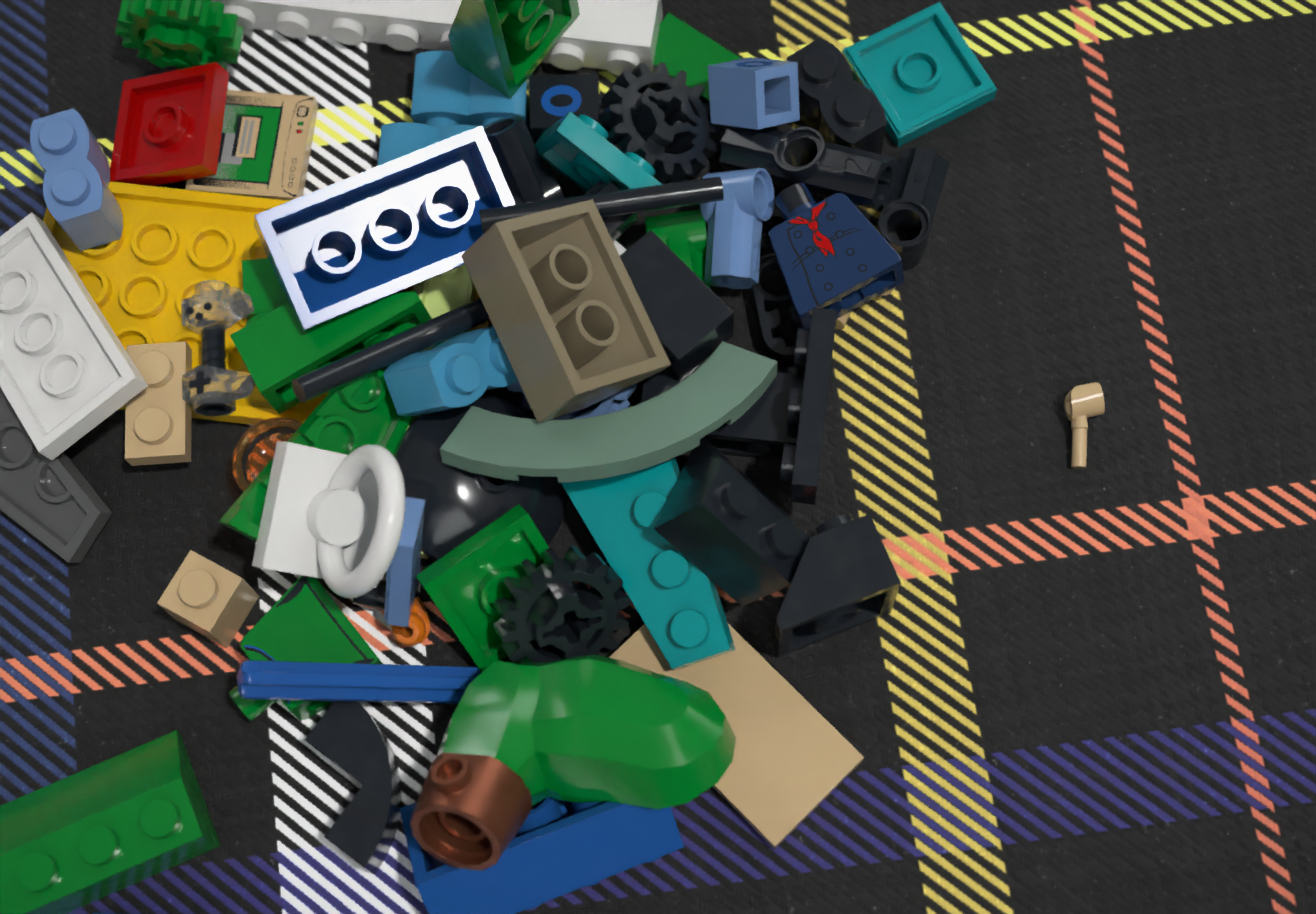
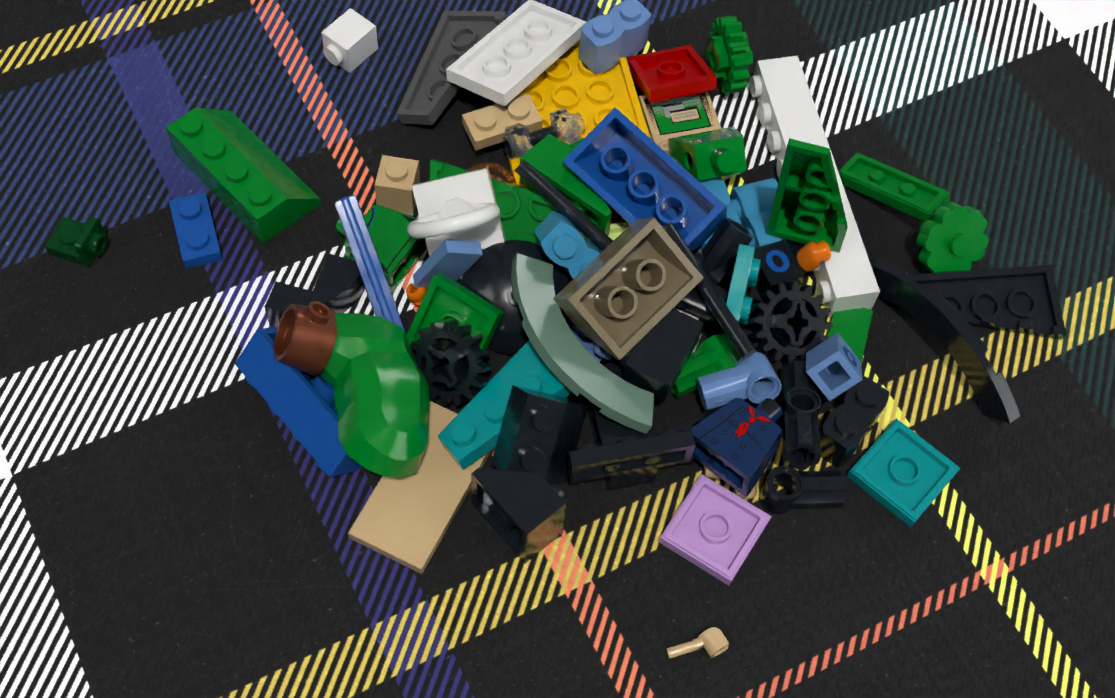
camera: 60 degrees right, 10 degrees down
none -> lavender tile [659,474,772,586]
none -> green torso [668,127,747,181]
none -> orange arm [790,241,831,272]

